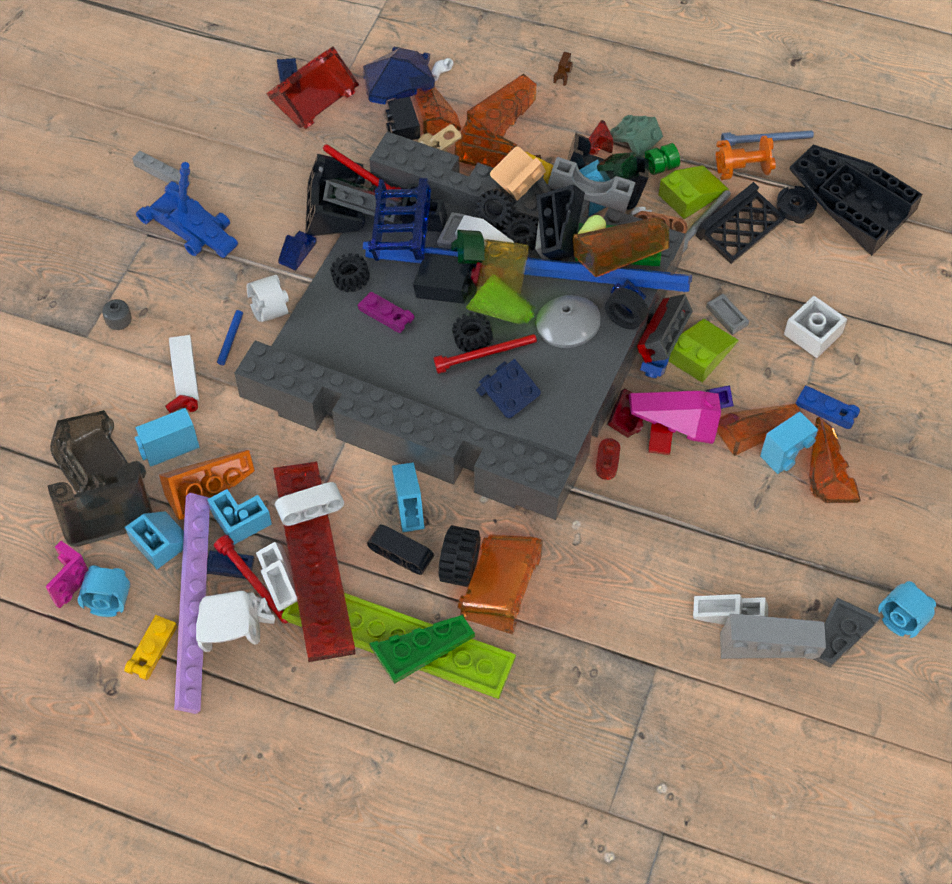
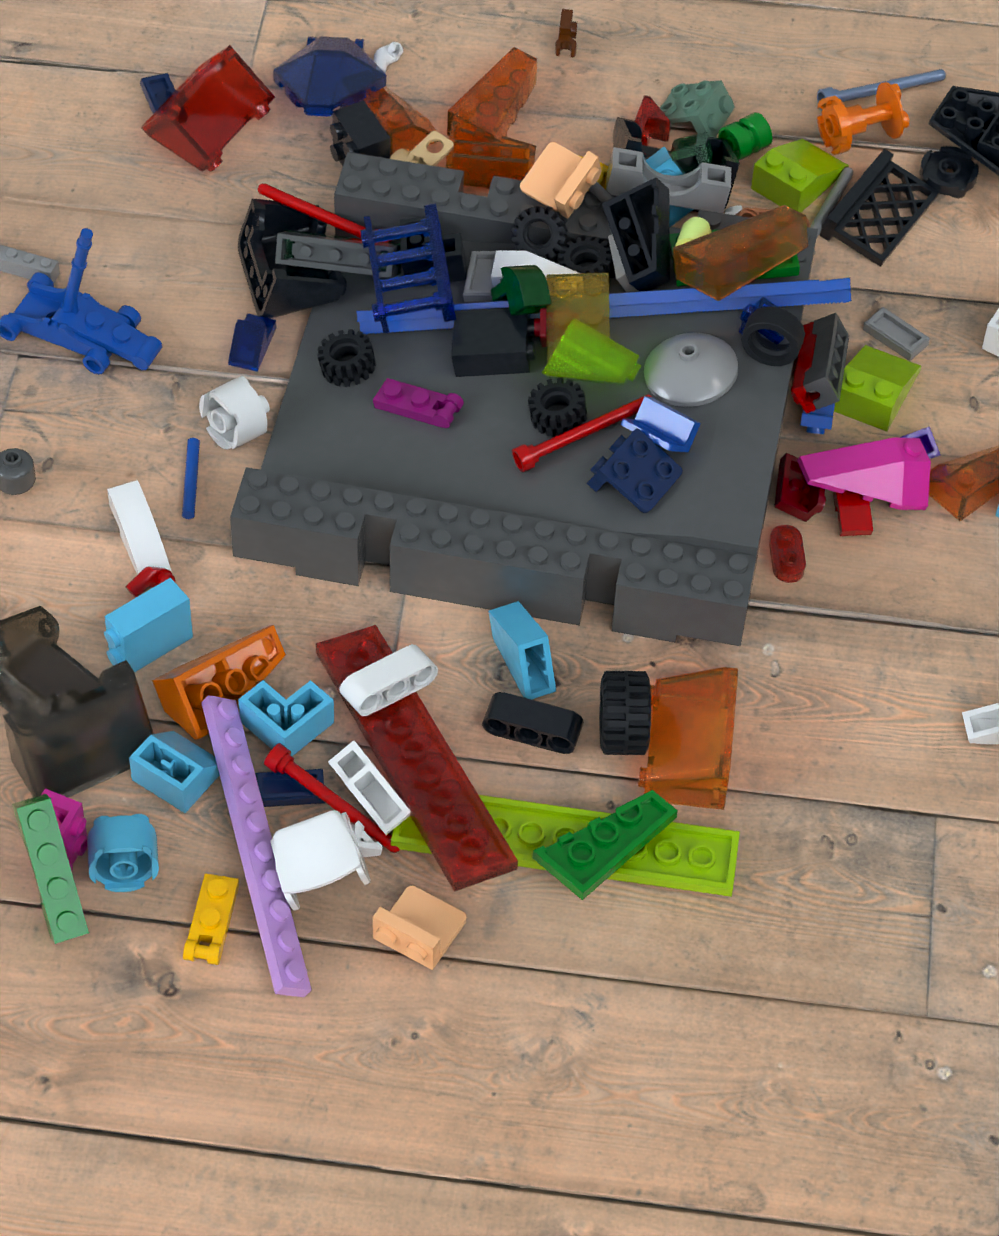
camera: 15 degrees left, 5 degrees down
none -> arch [12,794,89,944]
none -> light nougat bracket [373,886,466,970]
none -> panel [620,396,701,452]

